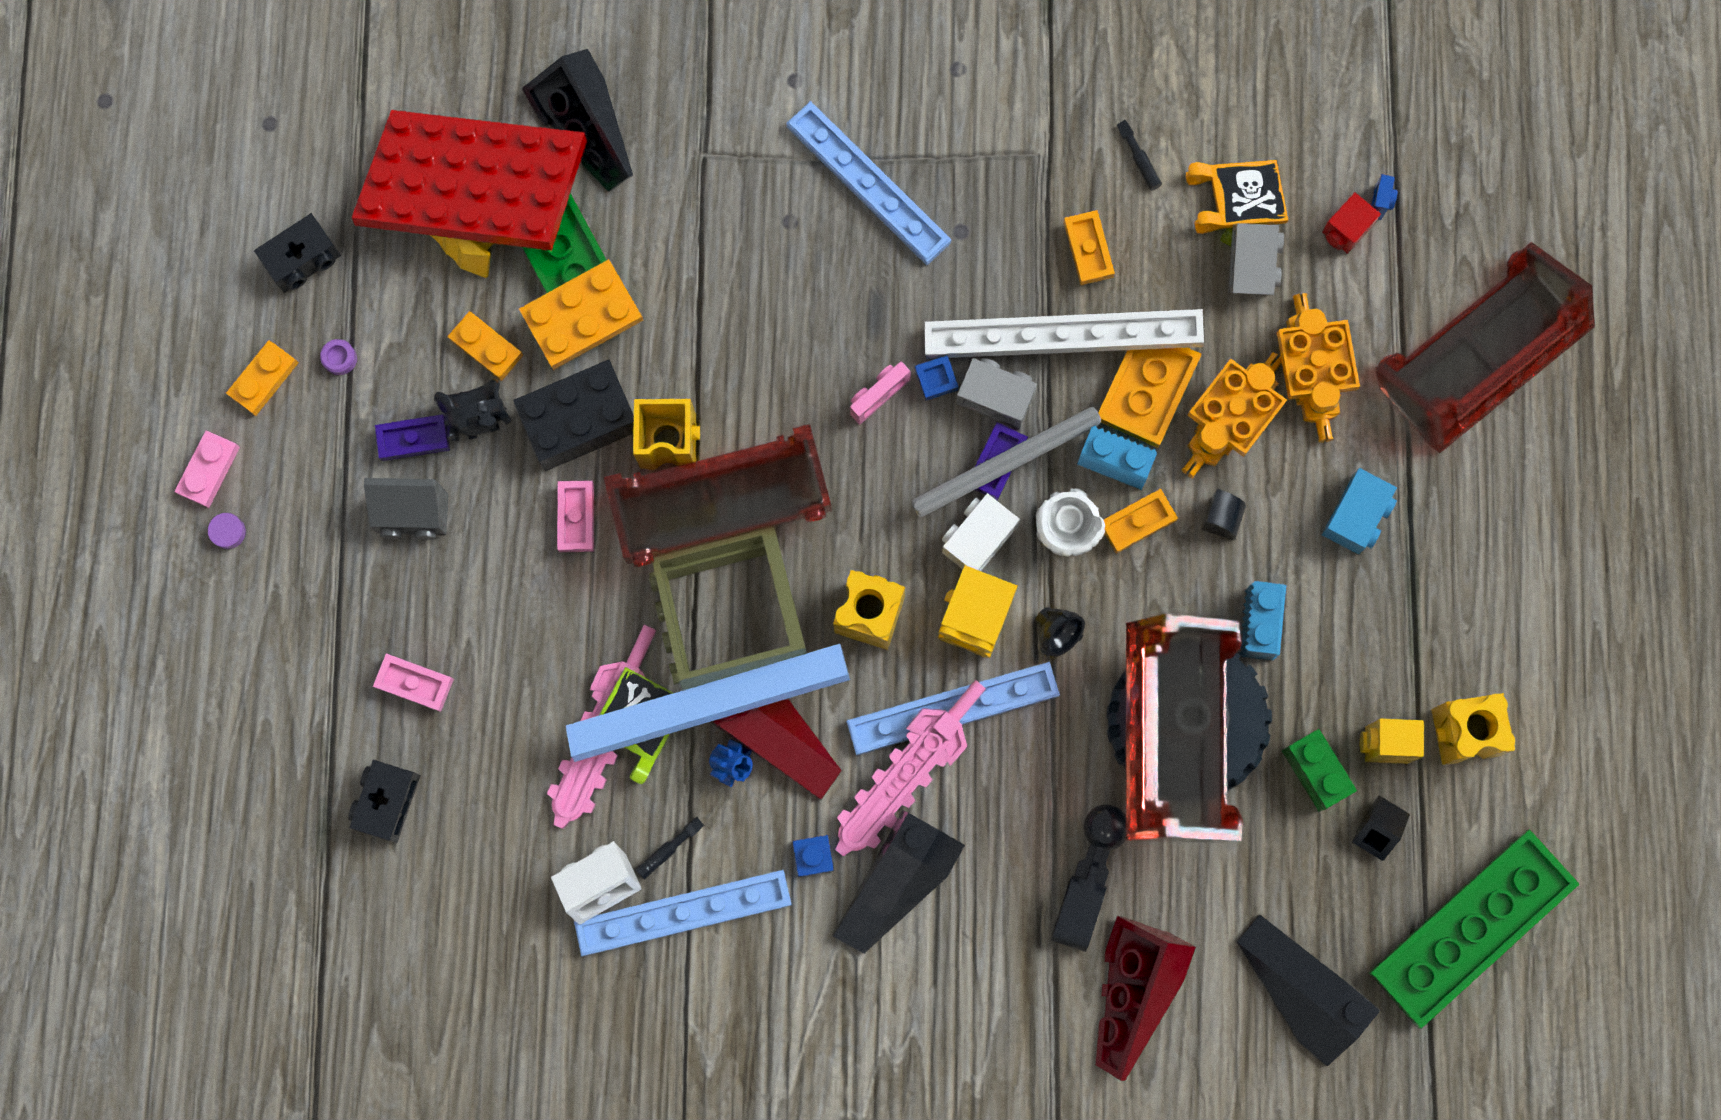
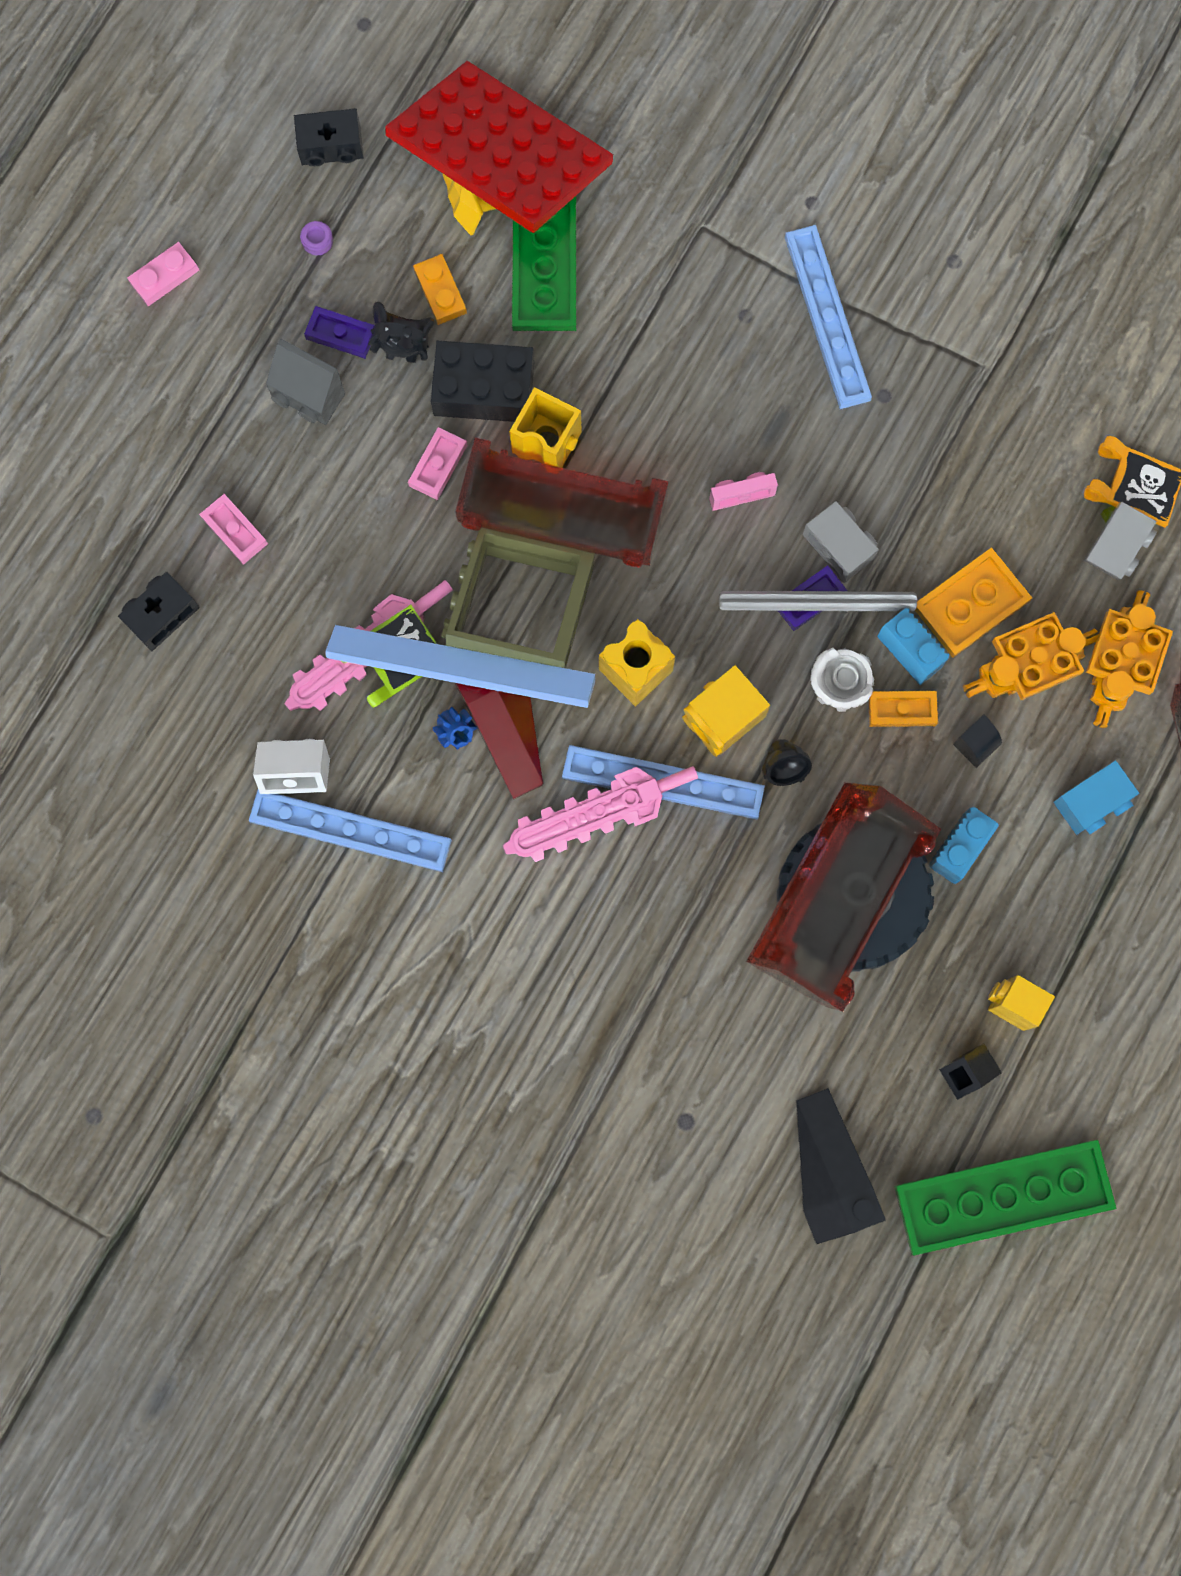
camera: 25 degrees right, 0 degrees up
medium lavender tile [208,513,246,549] -> none
light orange plate [226,340,299,416] -> none
light orange plate [519,259,644,370] -> none
black wedge [522,49,633,192] -> none
black piece [636,817,704,880] -> none
blue plate [793,835,834,877] -> none
black wedge [833,810,965,954] -> none
blue plate [915,355,959,401] -> none
white plate [925,309,1204,359] -> none
white brick [942,493,1020,571] -> none
black beam [1051,804,1130,952] -> none
light orange plate [1063,210,1115,285] -> none
dark red wedge [1095,916,1196,1081] -> none
black piece [1117,120,1162,191] -> none
green brick [1282,729,1357,812] -> none
yellow piece [1431,693,1515,765] -> none

